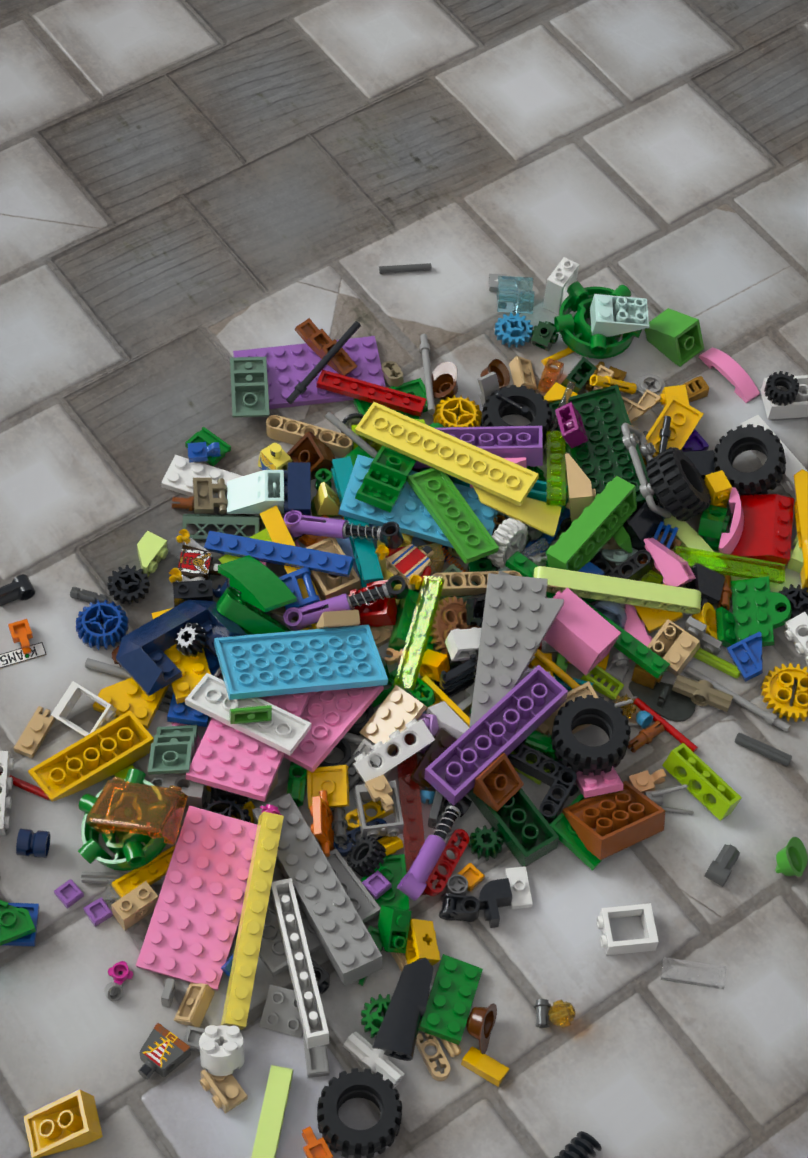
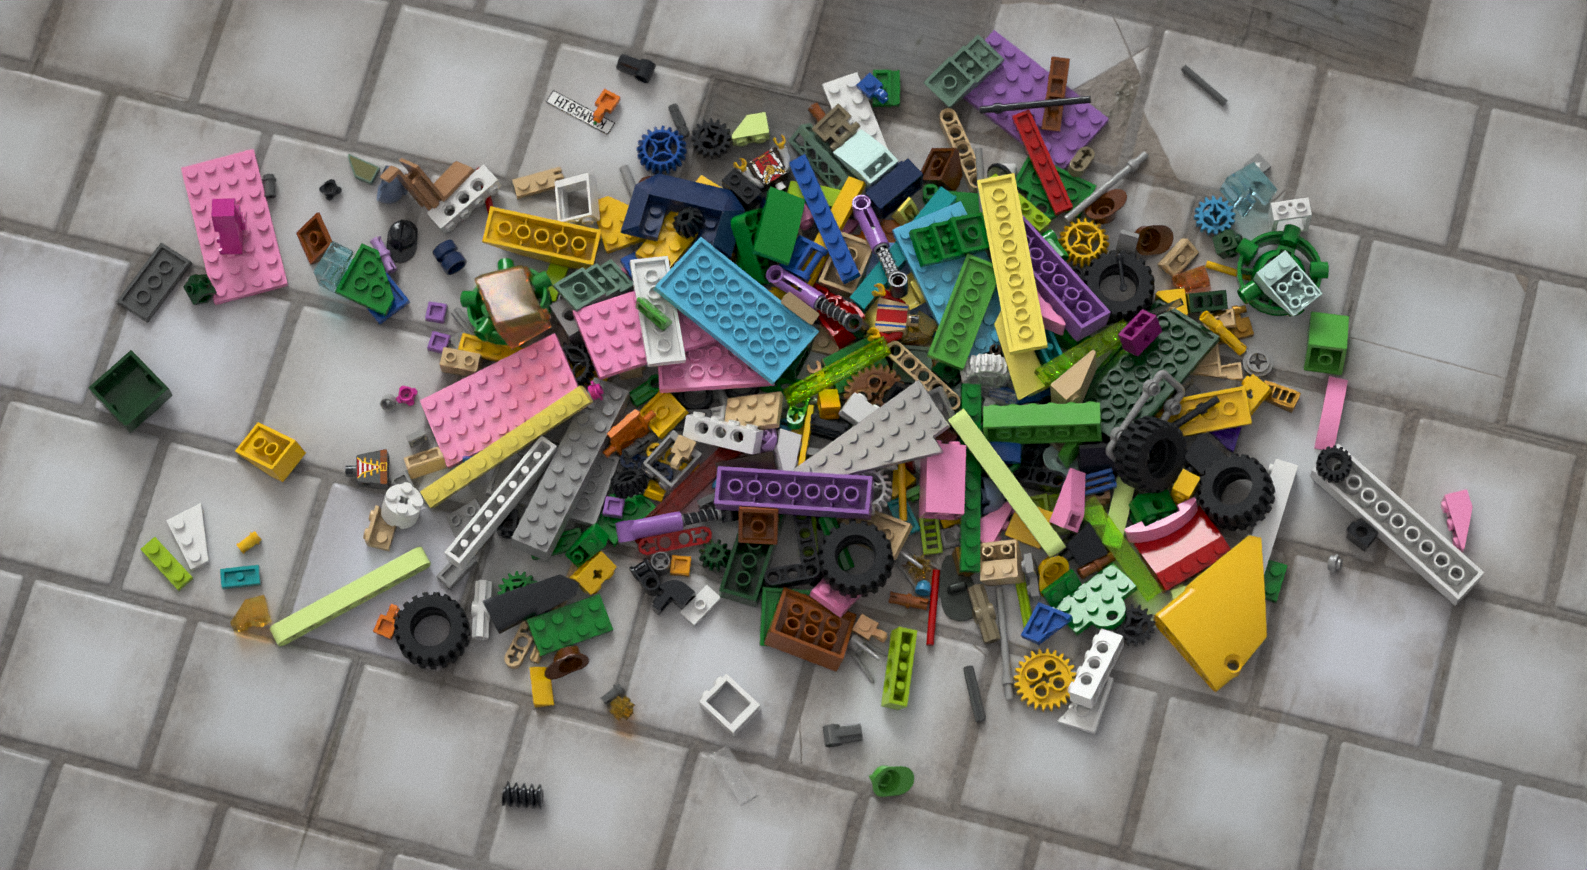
camera: 60 degrees right, 15 degrees up
light yellow torso [258,443,292,470] -> none

